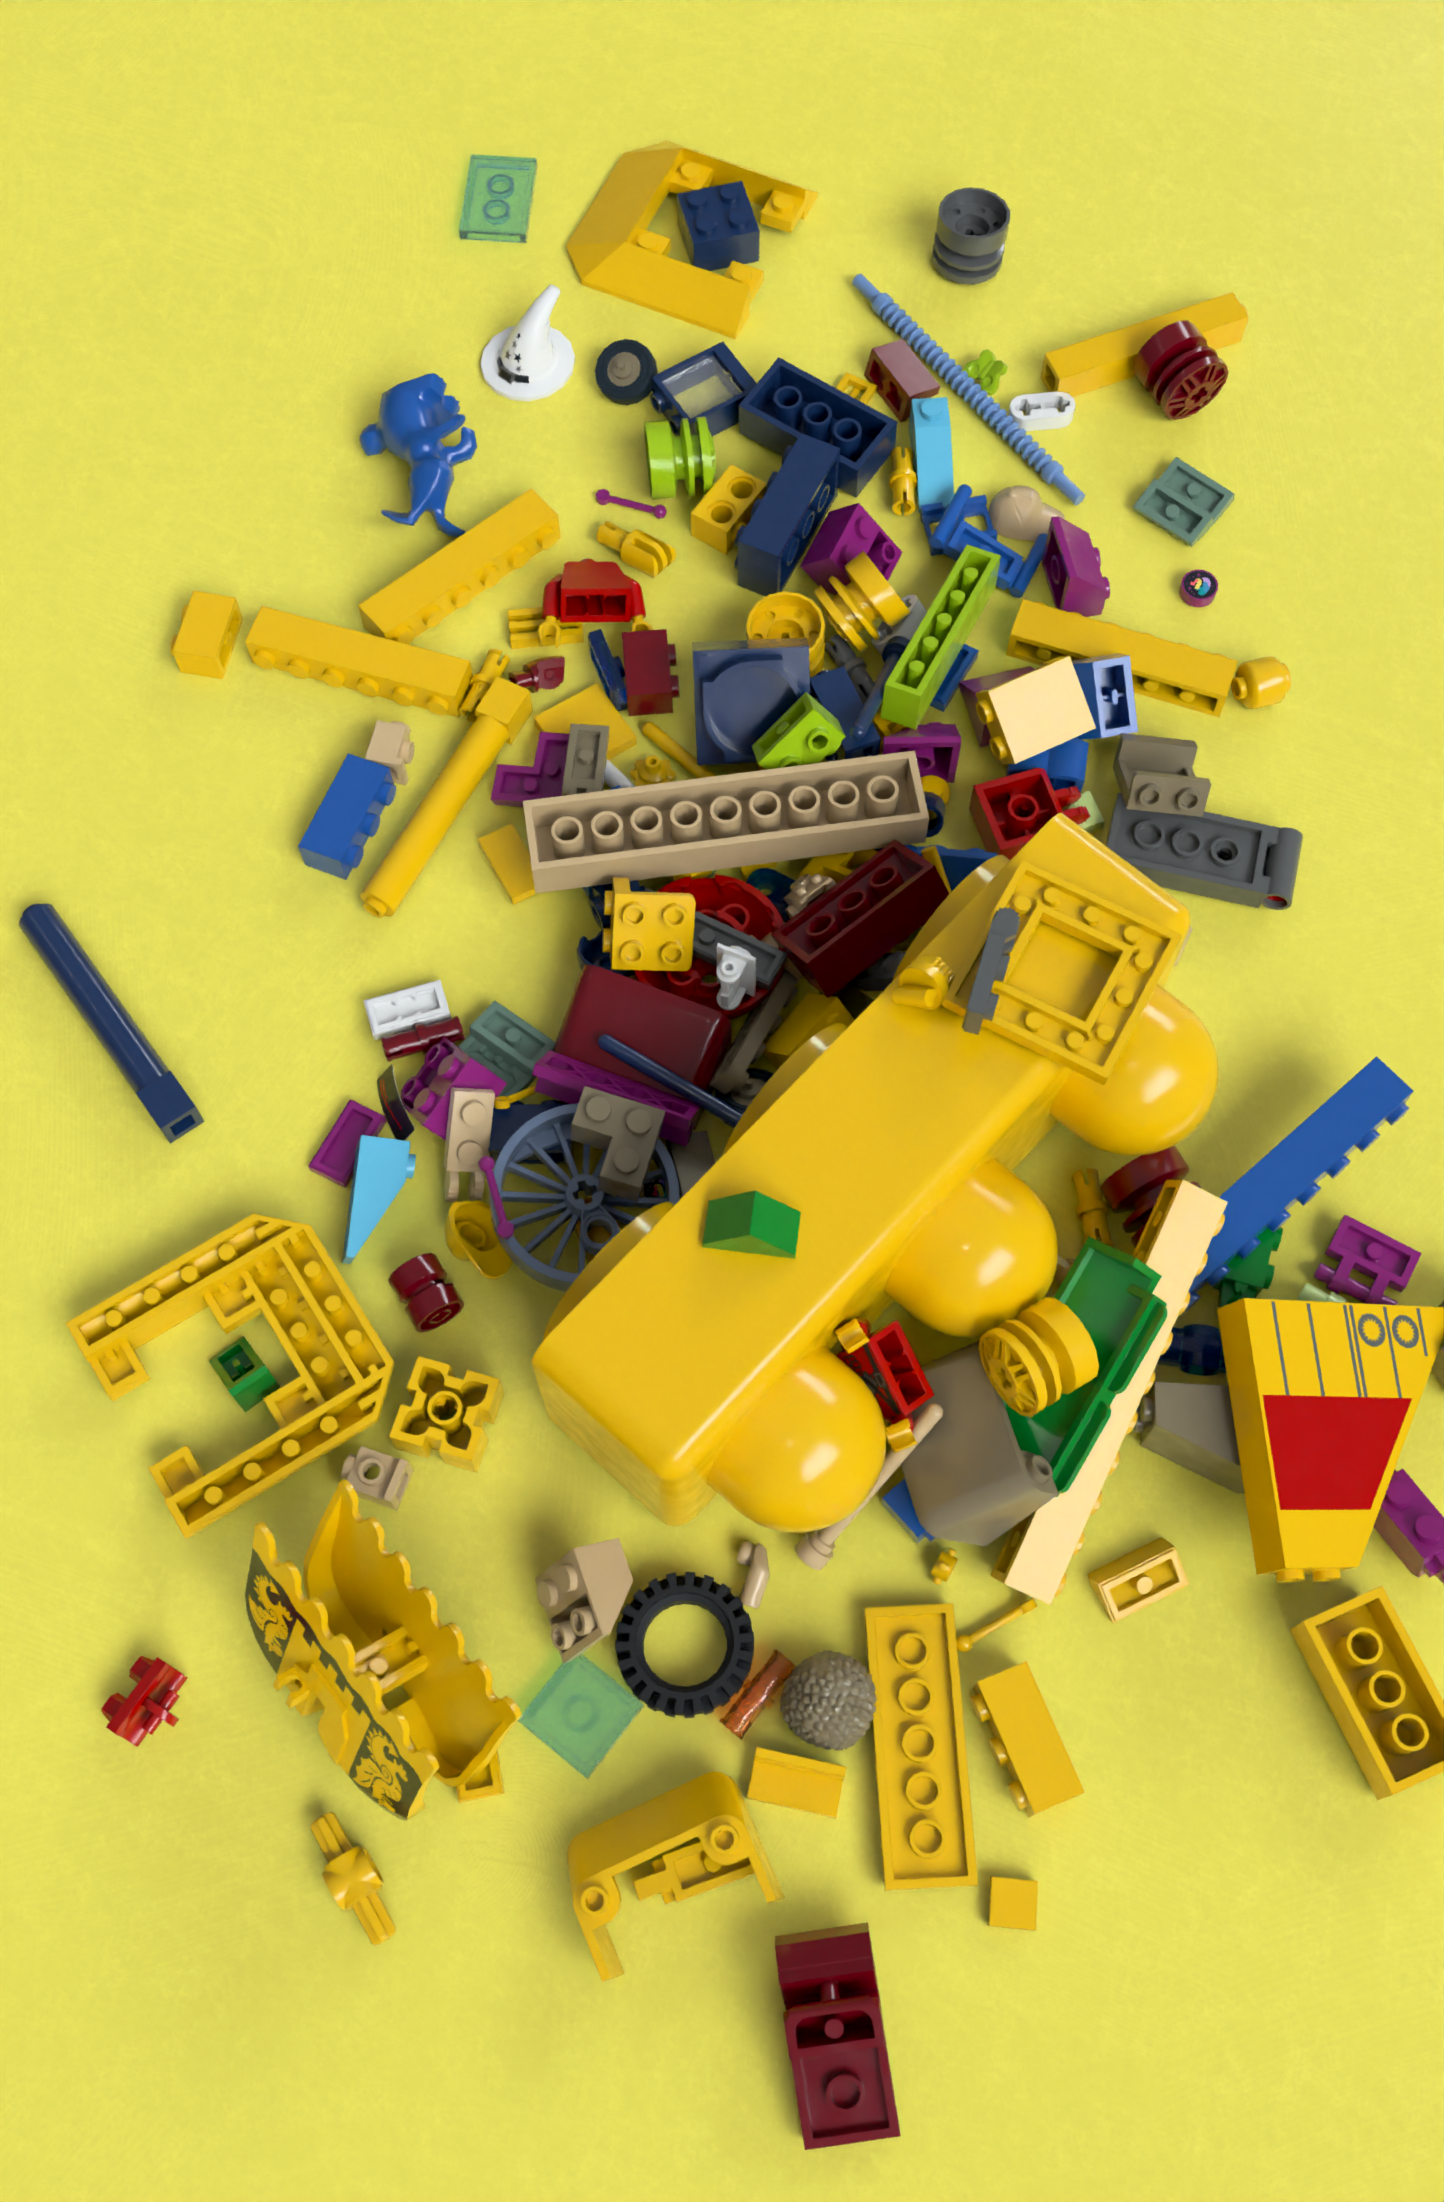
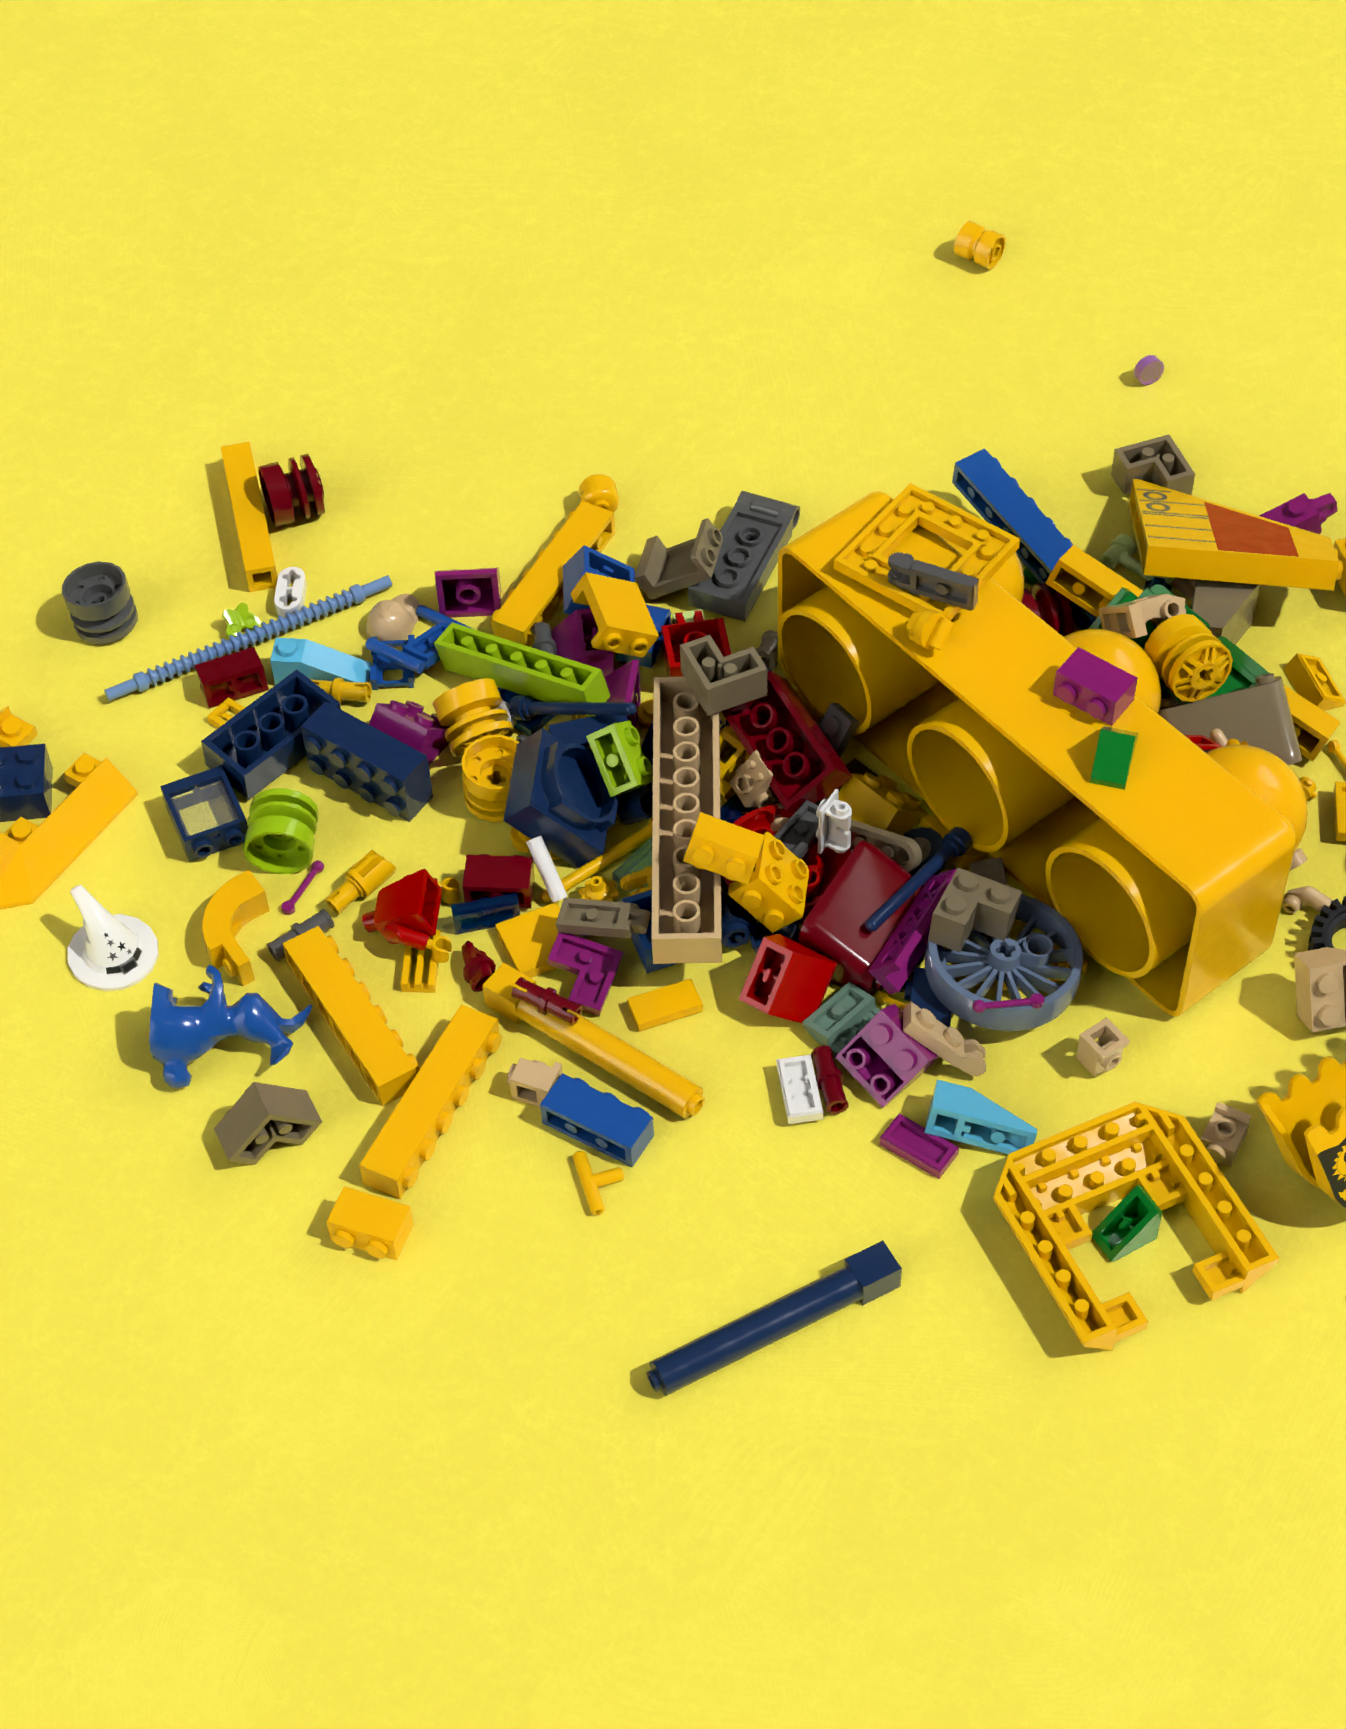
camera: 80 degrees left, 15 degrees down
black sticker [377,1064,415,1141] -> none
dark red wheel [388,1253,464,1333] -> none
yellow brick [389,1356,505,1473] -> none
yellow piece [444,1200,512,1279] -> none
yellow pin [458,649,510,722] -> none
black wheel [595,339,658,405] -> none
yellow brick [691,464,767,555] -> none
sand green slope [1133,457,1235,547] -> none
tile [1179,570,1218,607] -> none
magenta plate [1313,1215,1422,1305] -> none
none -> yellow arch [202,870,270,986]
none -> dark tan brick [214,1082,322,1164]
none -> dark grey pin [266,909,335,962]
none -> dark red pin [511,977,583,1026]
none -> white piece [526,835,568,903]
none -> dark grey pin [531,622,557,655]
none -> yellow piece [572,1151,624,1215]
none -> dark tan brick [680,635,768,716]
none -> yellow brick [683,812,765,885]
none -> red slope [739,934,838,1024]
none -> magenta brick [1053,647,1138,726]
none -> tan brick [1076,1017,1130,1077]
none -> tan tile [1098,594,1186,638]

